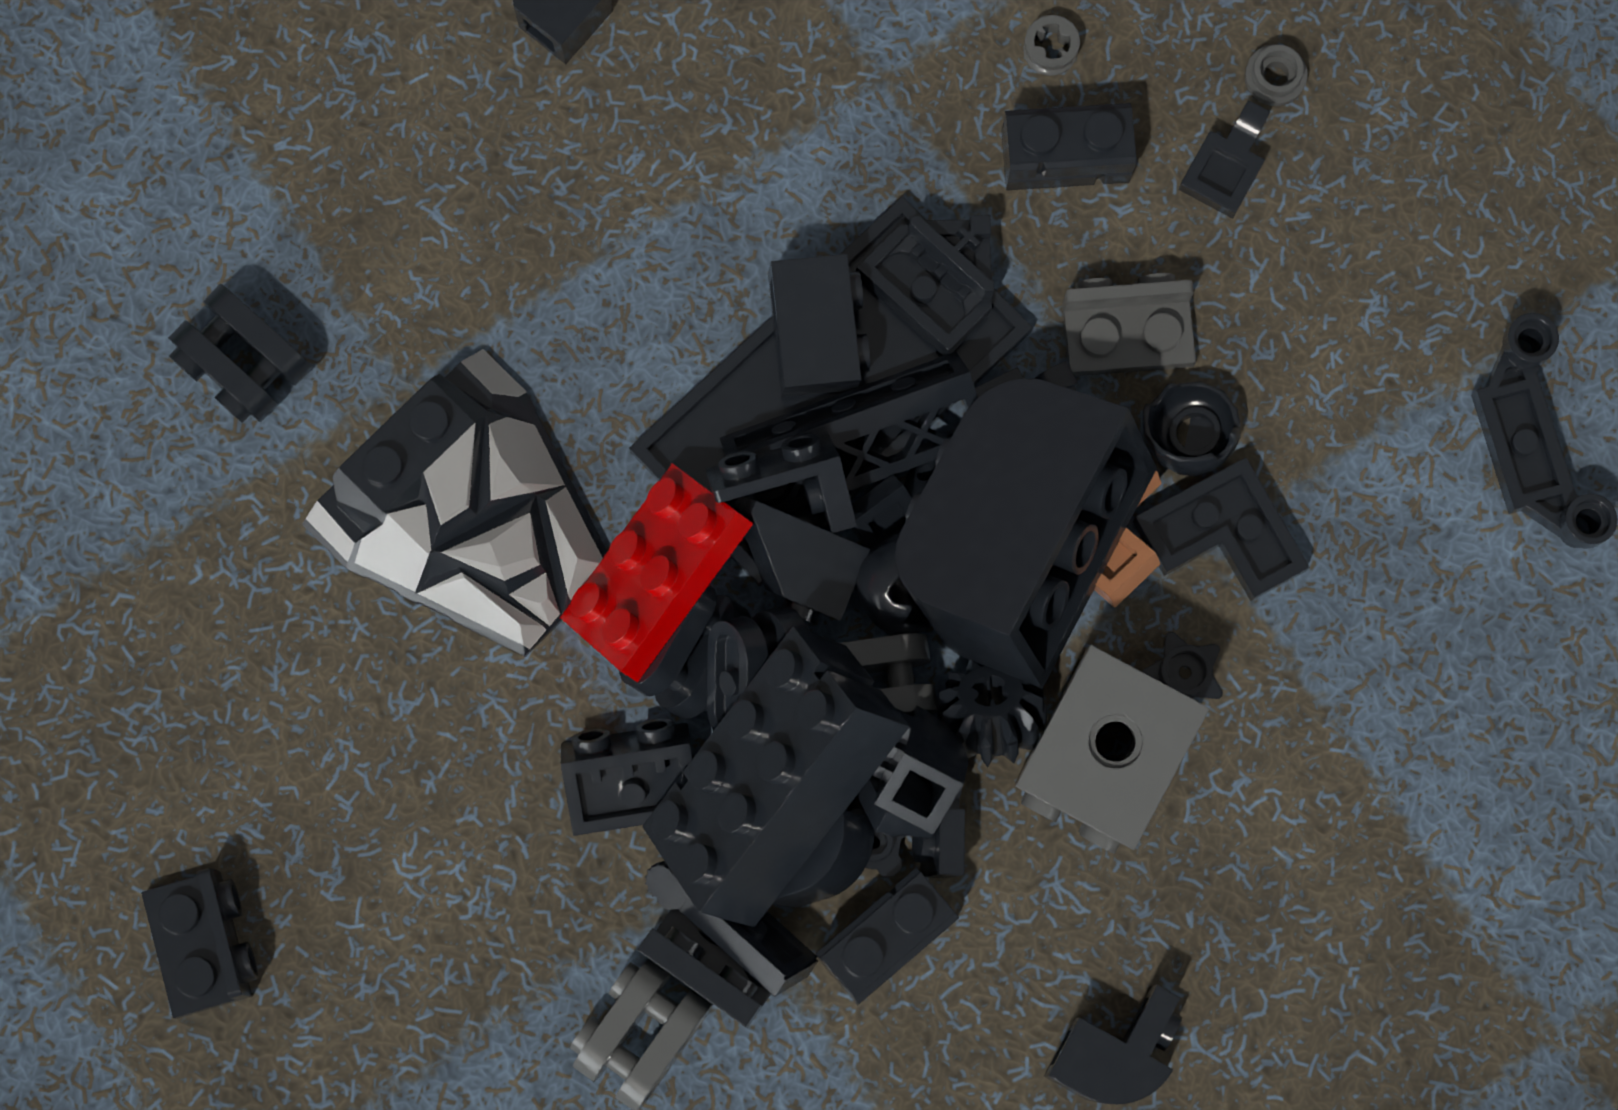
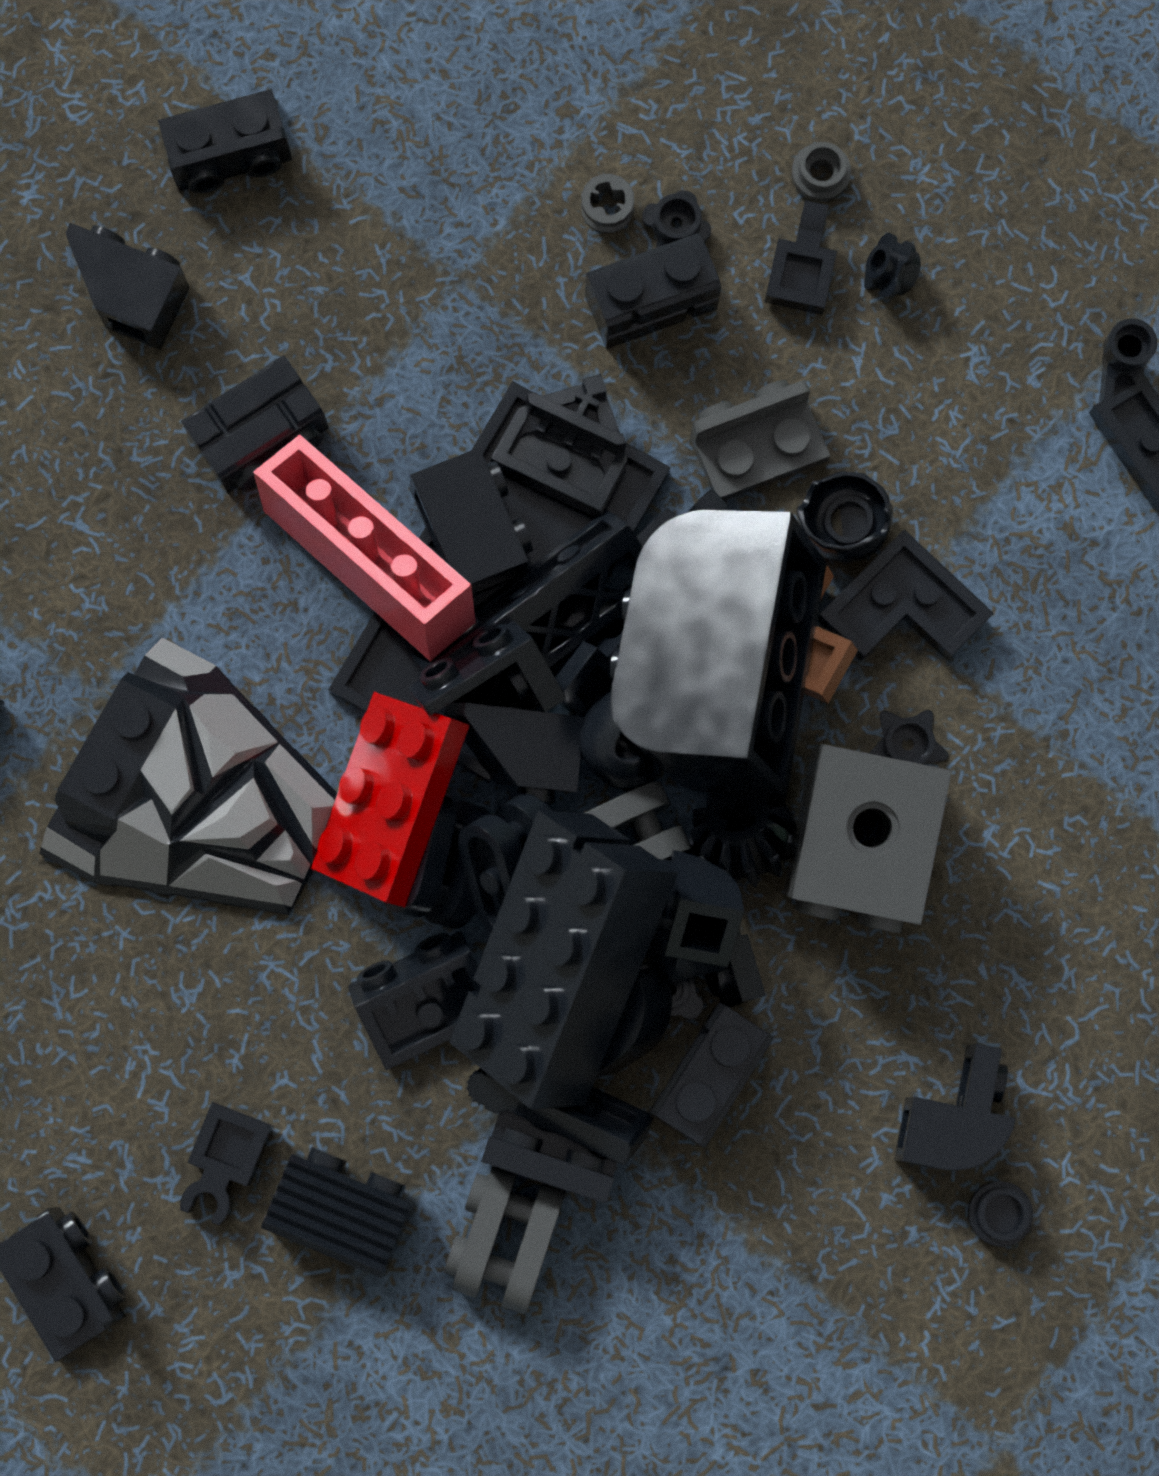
camera: 20 degrees left, 0 degrees up
none -> black plate [180,1102,275,1225]
none -> black brick [181,355,329,493]
none -> coral brick [253,435,476,662]
none -> black brick [261,1147,415,1278]
none -> black plate [642,190,711,248]
none -> black plate [864,233,921,299]

